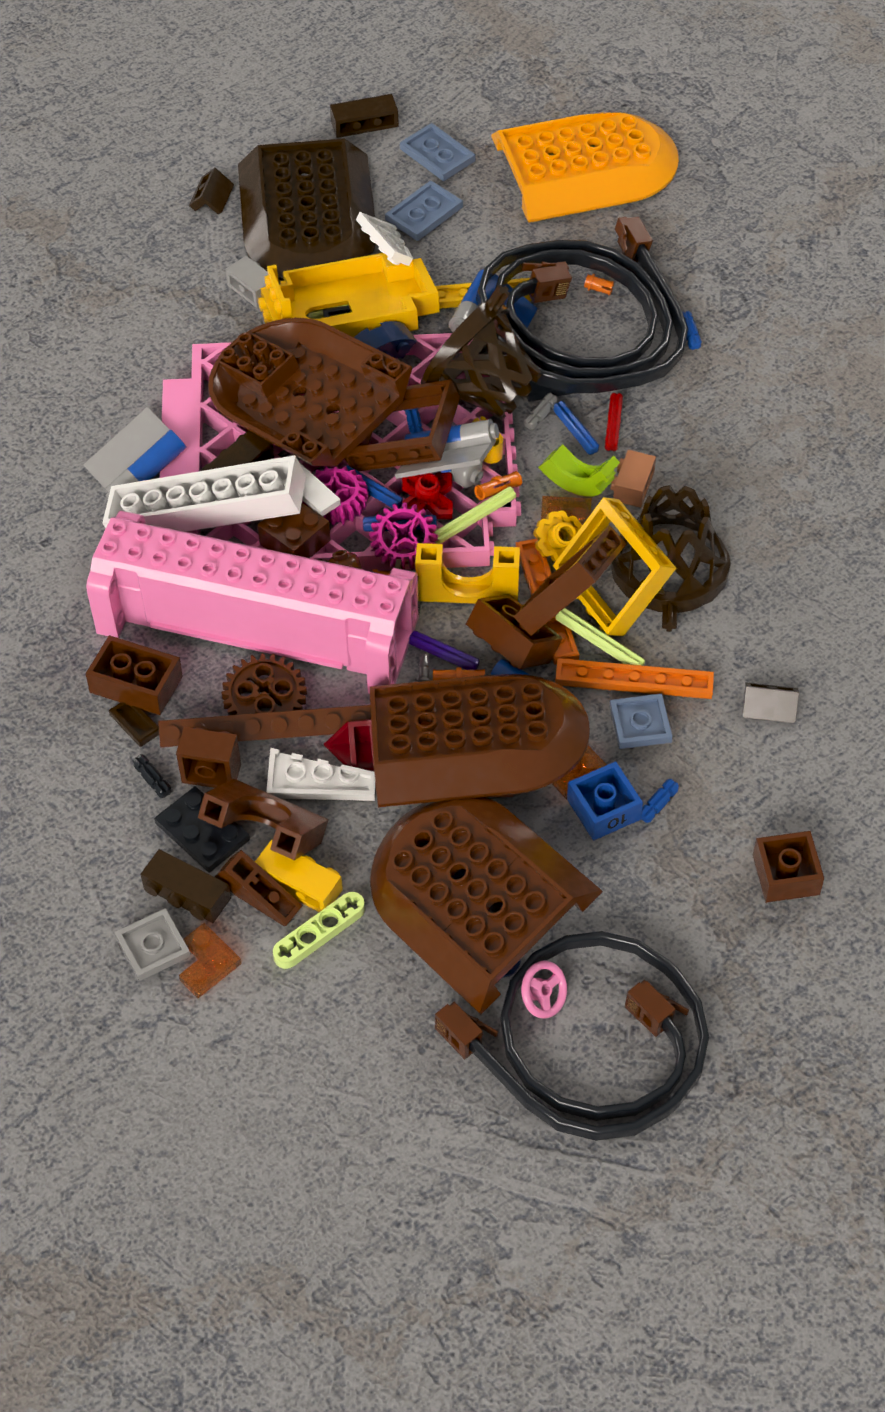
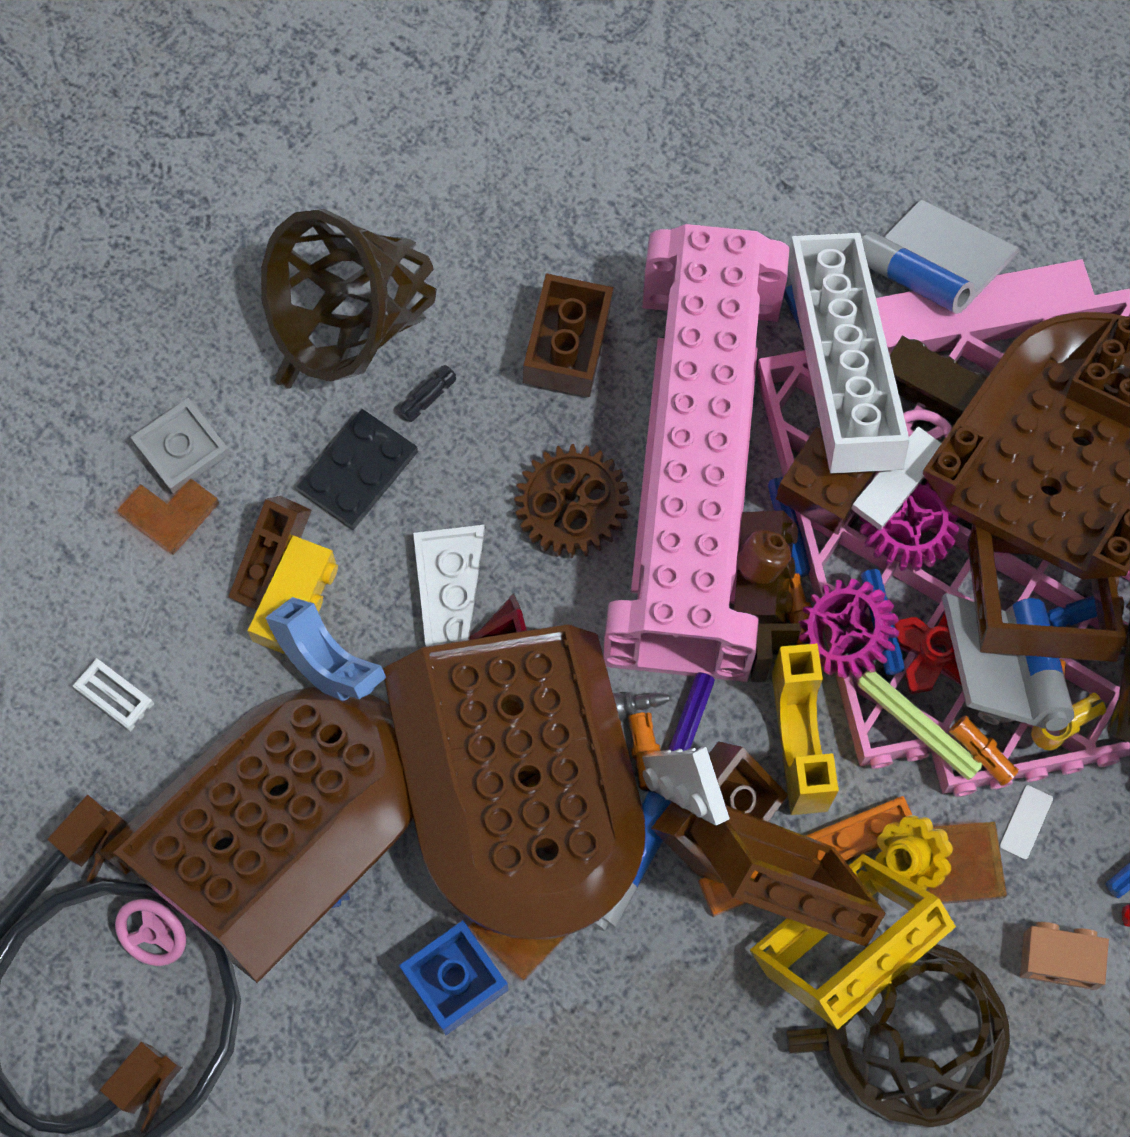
camera: 80 degrees right, 15 degrees up
dark brown tile [109,702,159,747] -> none
dark brown brick [140,849,231,923] -> none
reddish brown plate [158,705,371,747] -> none
reddish brown brick [176,727,241,788] -> none
reddish brown arch [198,779,329,860] -> none
yellowish green beam [273,892,365,969] -> none
blue axle [346,465,403,509] -> none
lime arch [538,444,620,497] -> none
yellowish green axle [555,608,645,666] -> none
orange plate [555,658,714,699] -> none
sand blue plate [609,694,672,749] -> none
blue axle [641,779,679,823] -> none
none -> white tile [73,658,154,732]
none -> dark brown piece [261,209,437,389]
none -> medium blue arch [266,597,386,701]
none -> white wing [642,747,730,825]
none -> white sticker [1000,785,1053,859]

